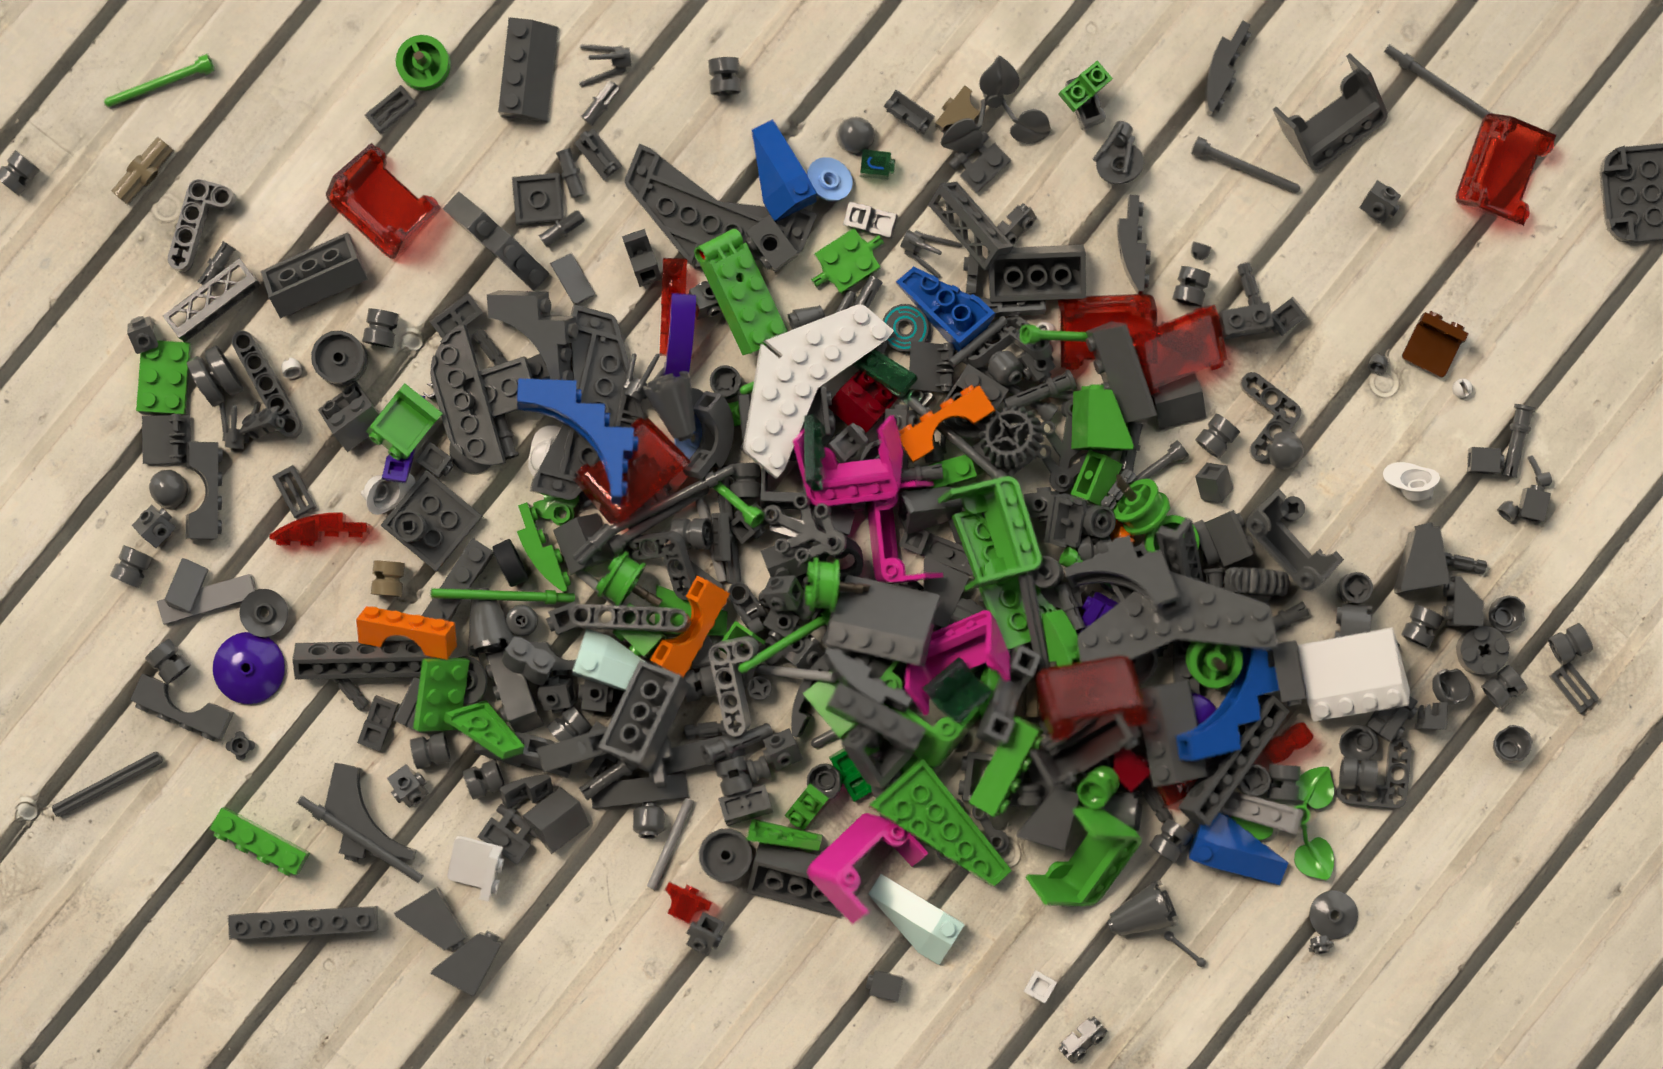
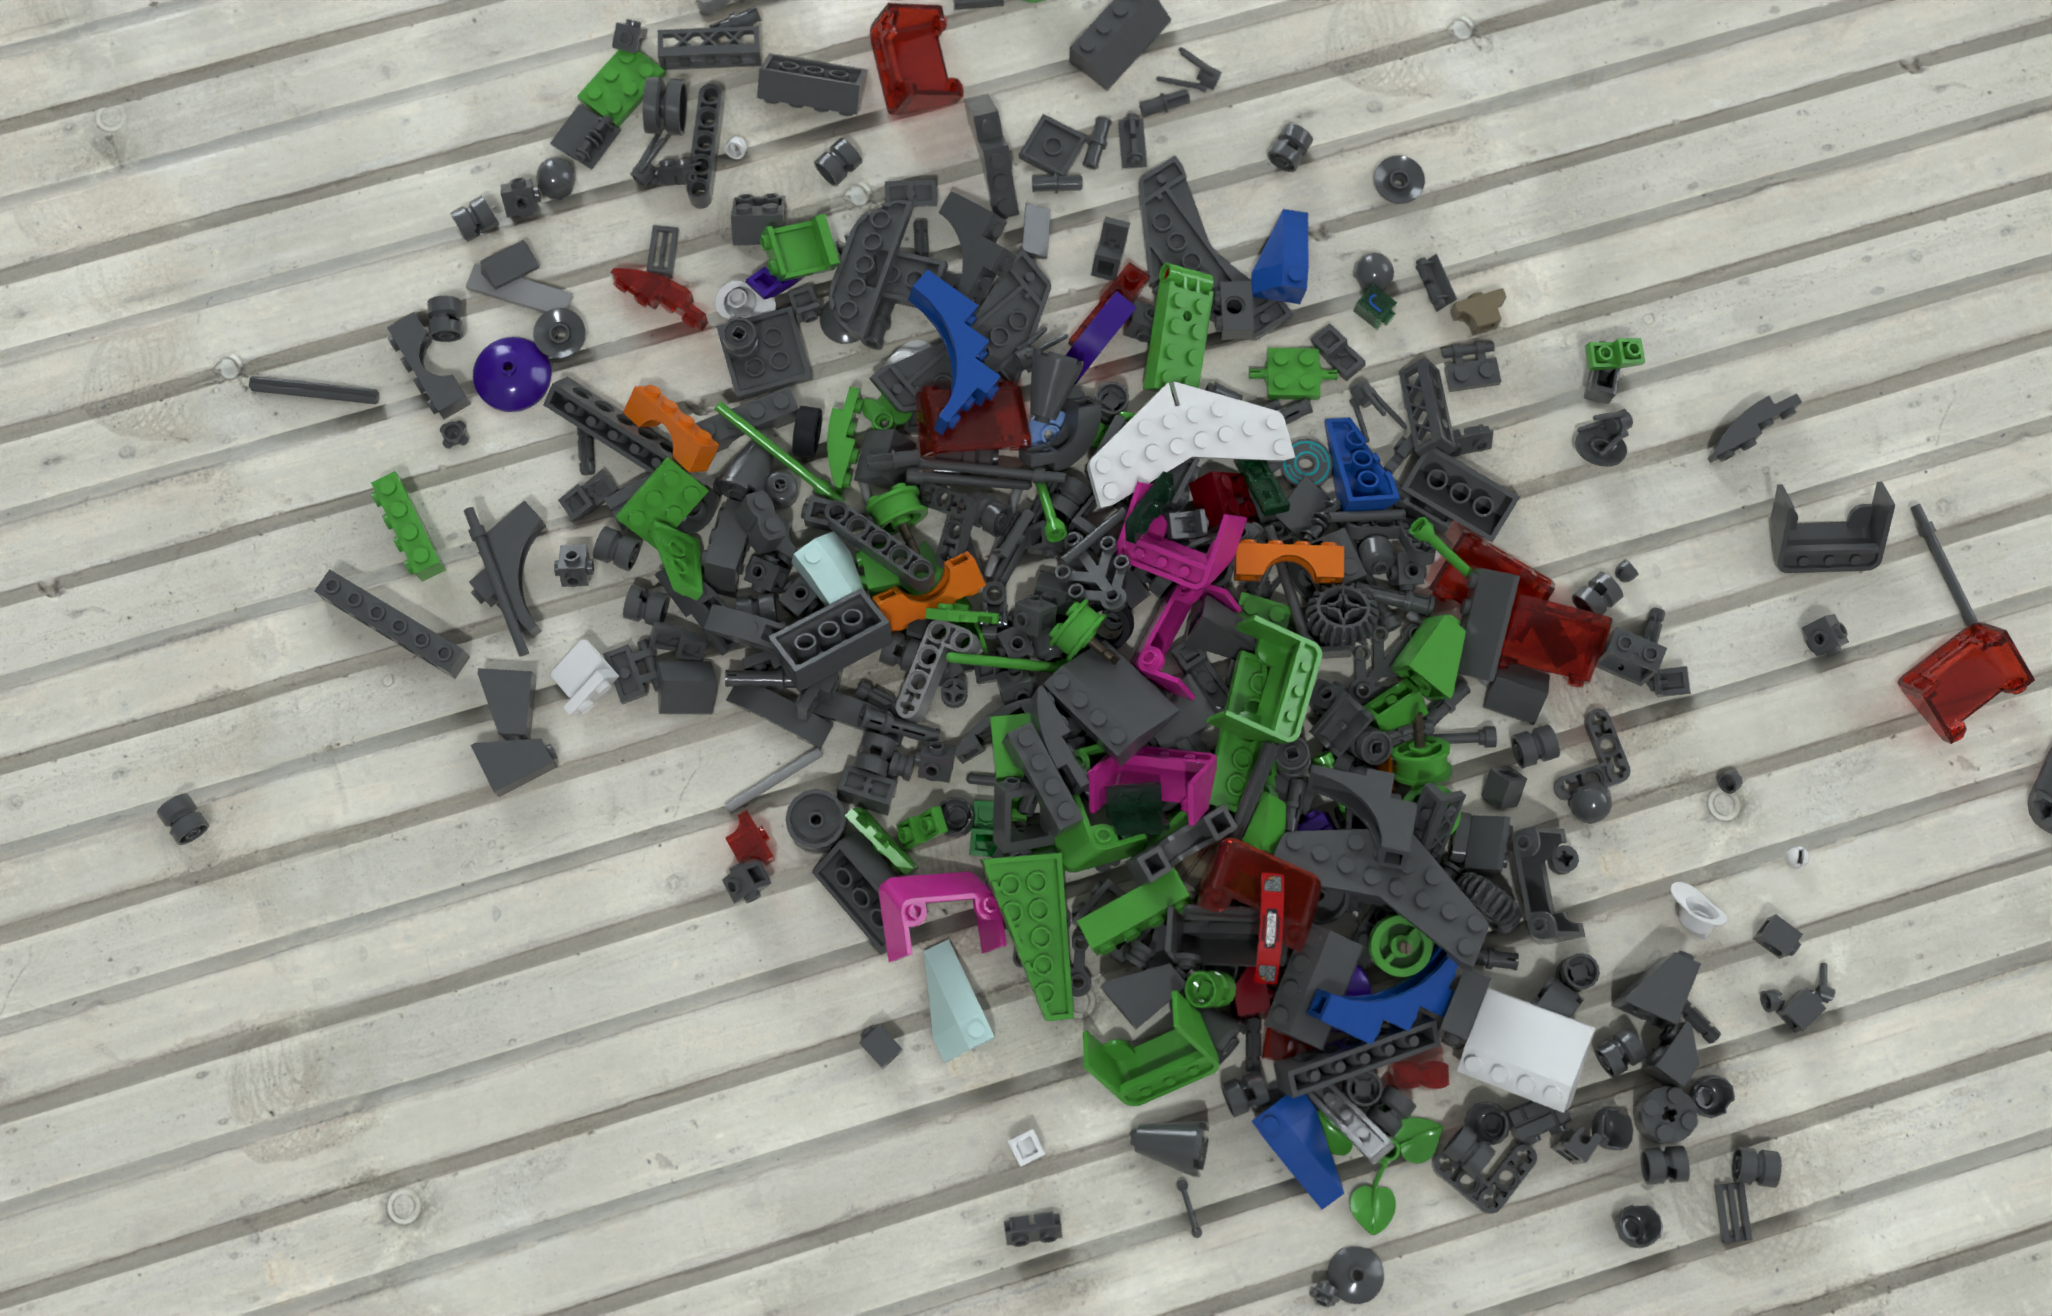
camera: 30 degrees right, 10 degrees down
dark grey arch [185,442,222,540] -> none
dark grey wheel [311,331,368,386] -> none
dark tan wheel [371,560,405,597] -> none
dark grey head [633,802,665,839] -> none
light grey bar [755,664,837,682] -> none
light blue dish [807,157,853,201] -> none
dark grey pin [900,464,943,483] -> none
dark grey plant [940,56,1051,152] -> none
dark grey slope [1117,195,1151,294] -> none
dark grey piece [1191,136,1300,193] -> none
reddish brown bracket [1402,311,1469,378] -> none
dark grey pin [1502,404,1536,478] -> none
none -> bright green wing [925,603,1000,624]
none -> dark grey bar [1060,507,1127,565]
none -> sticker [1254,873,1284,984]
none -> dark grey dish [1374,156,1425,204]

